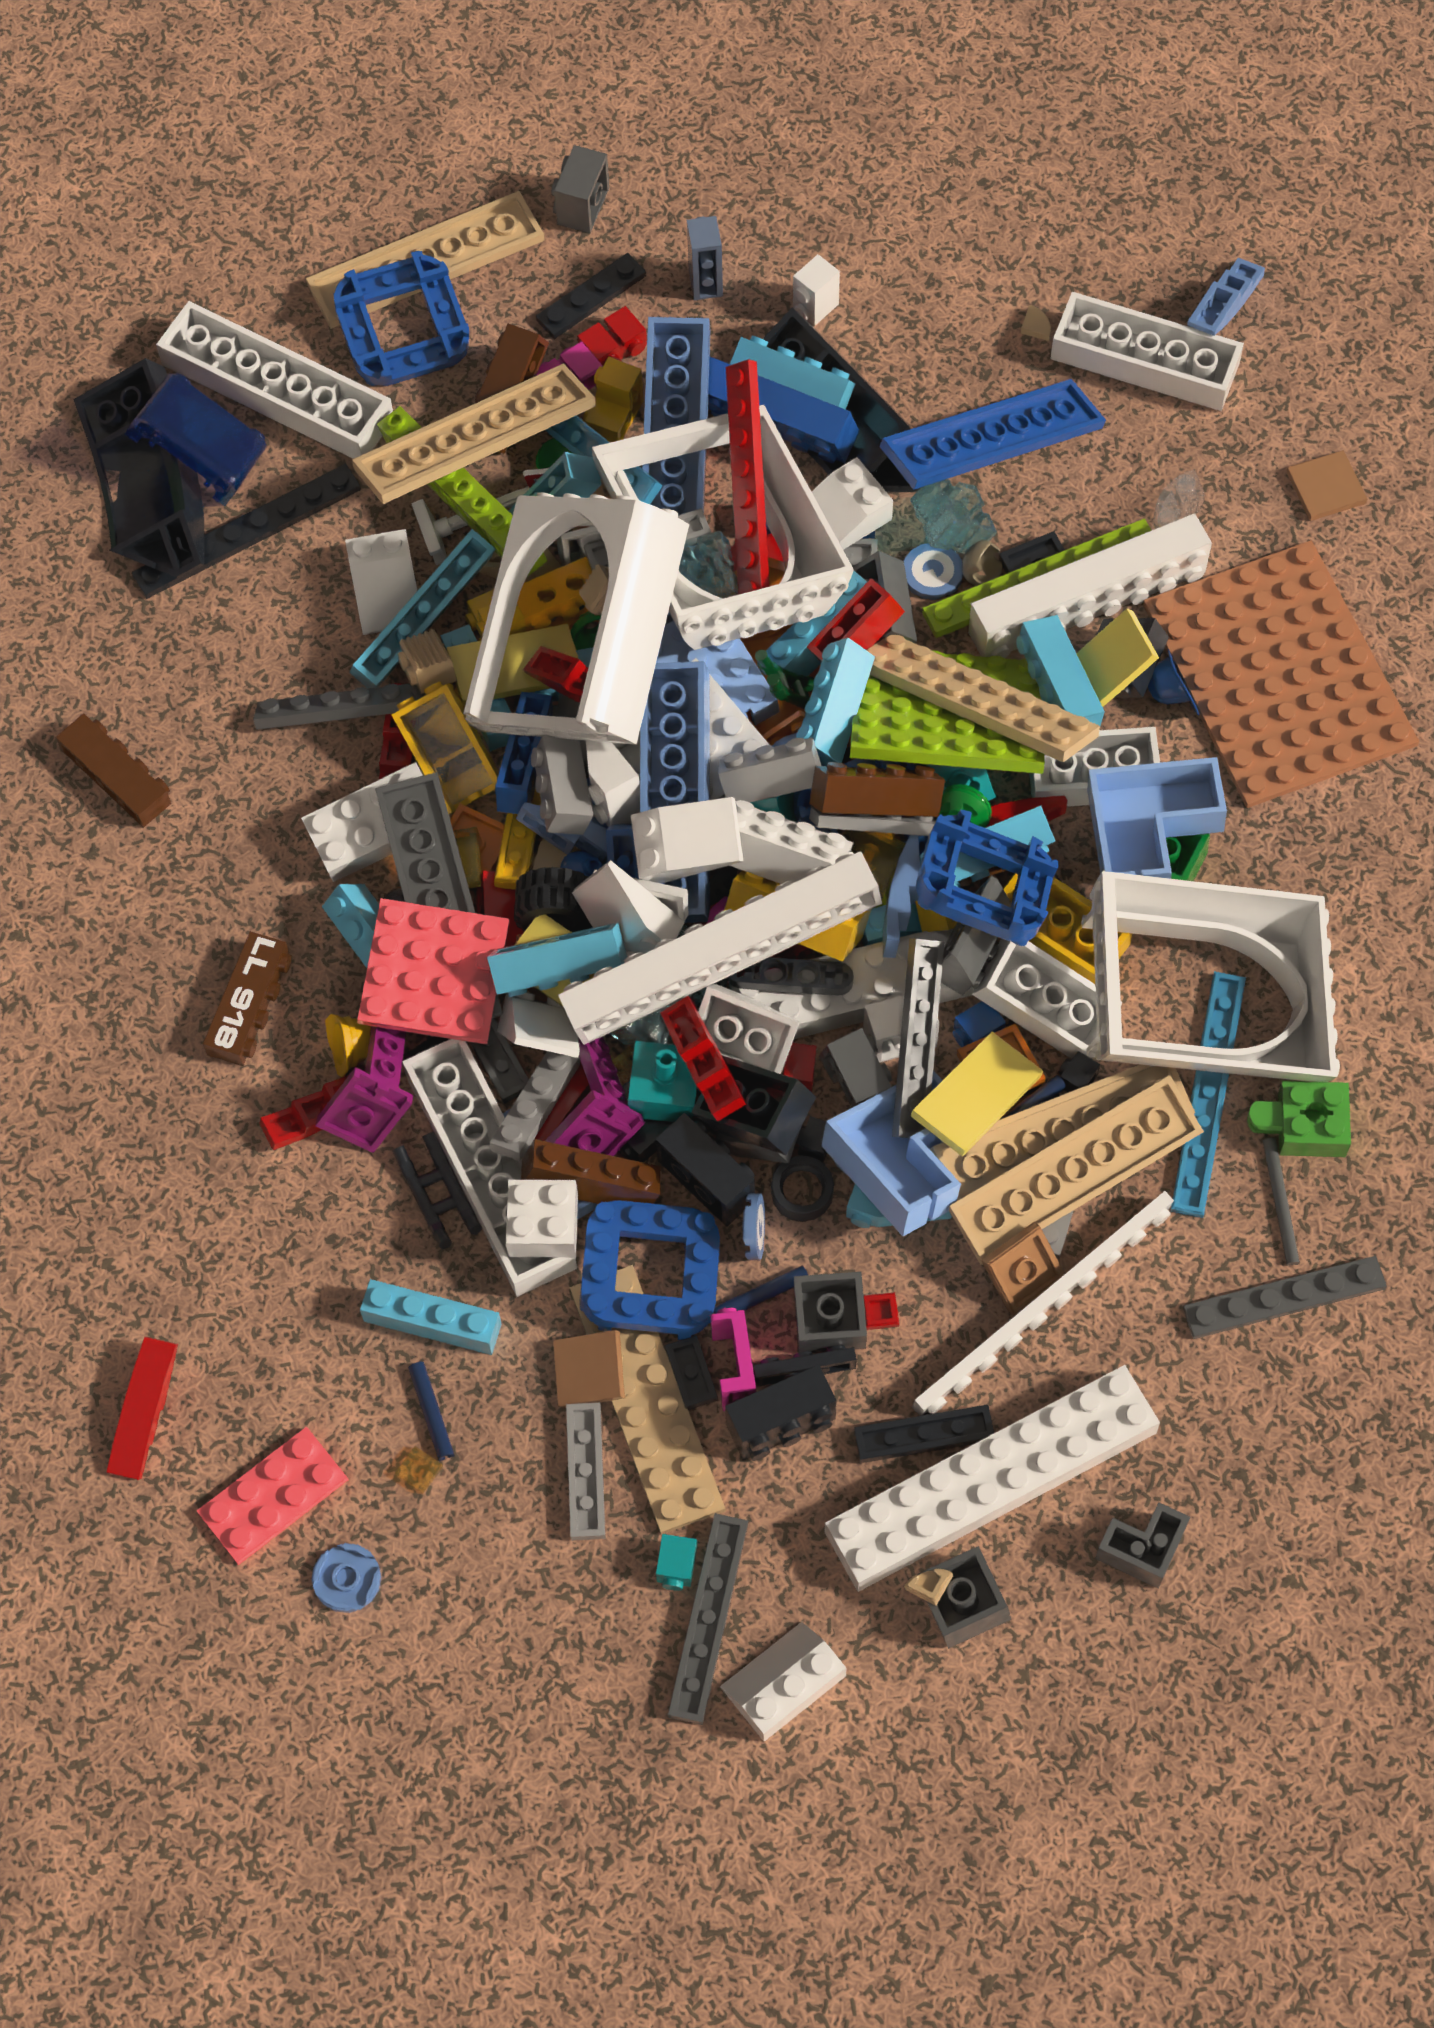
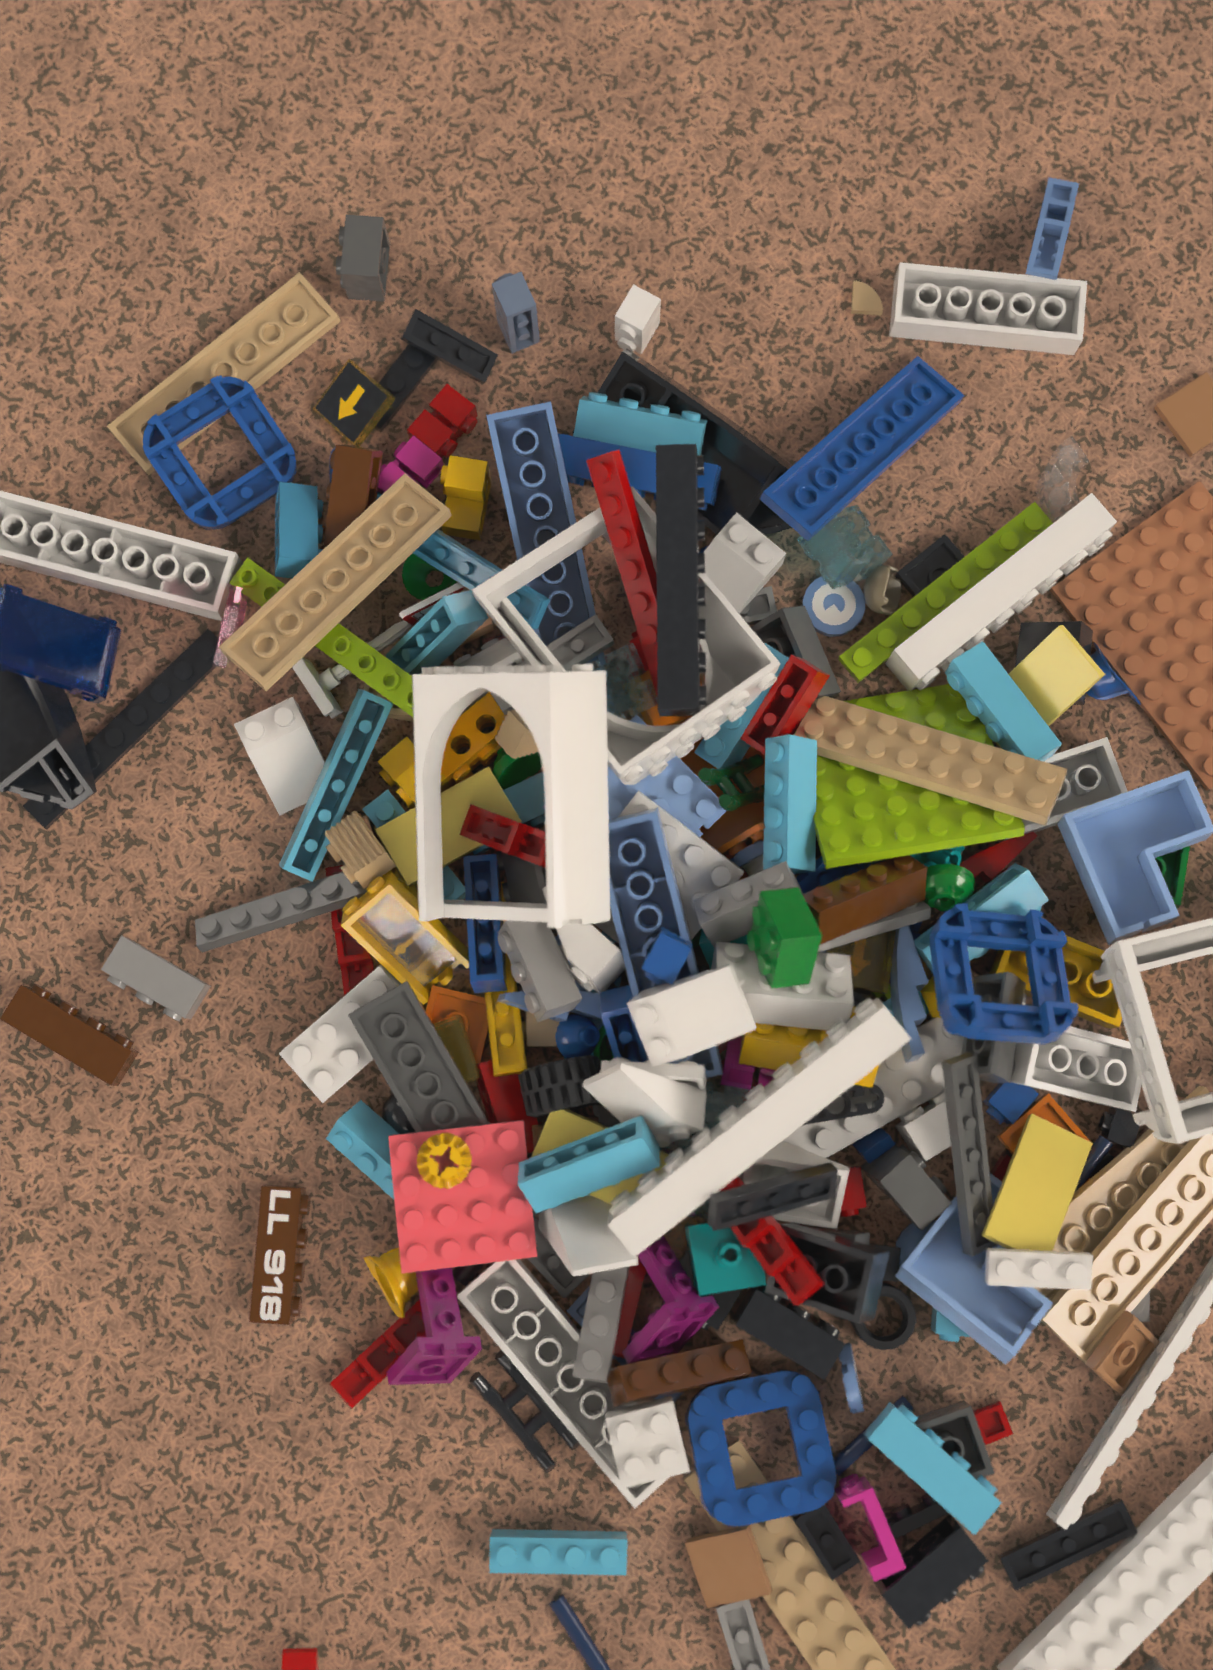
camera: 15 degrees left, 15 degrees up
none -> light grey brick [101,936,211,1022]
none -> clear pink plate [213,585,247,668]
none -> dark azure brick [275,482,323,578]
none -> black tile [312,359,396,447]
none -> black plate [400,309,498,384]
none -> yellow gear [417,1133,472,1189]
none -> blue brick [641,927,692,985]
none -> black brick [656,444,707,717]
none -> black plate [708,1162,838,1231]
none -> green brick [747,887,822,989]
none -> blue tile [852,1127,895,1163]
none -> medium azure brick [863,1402,1001,1535]
none -> white plate [985,1248,1093,1290]

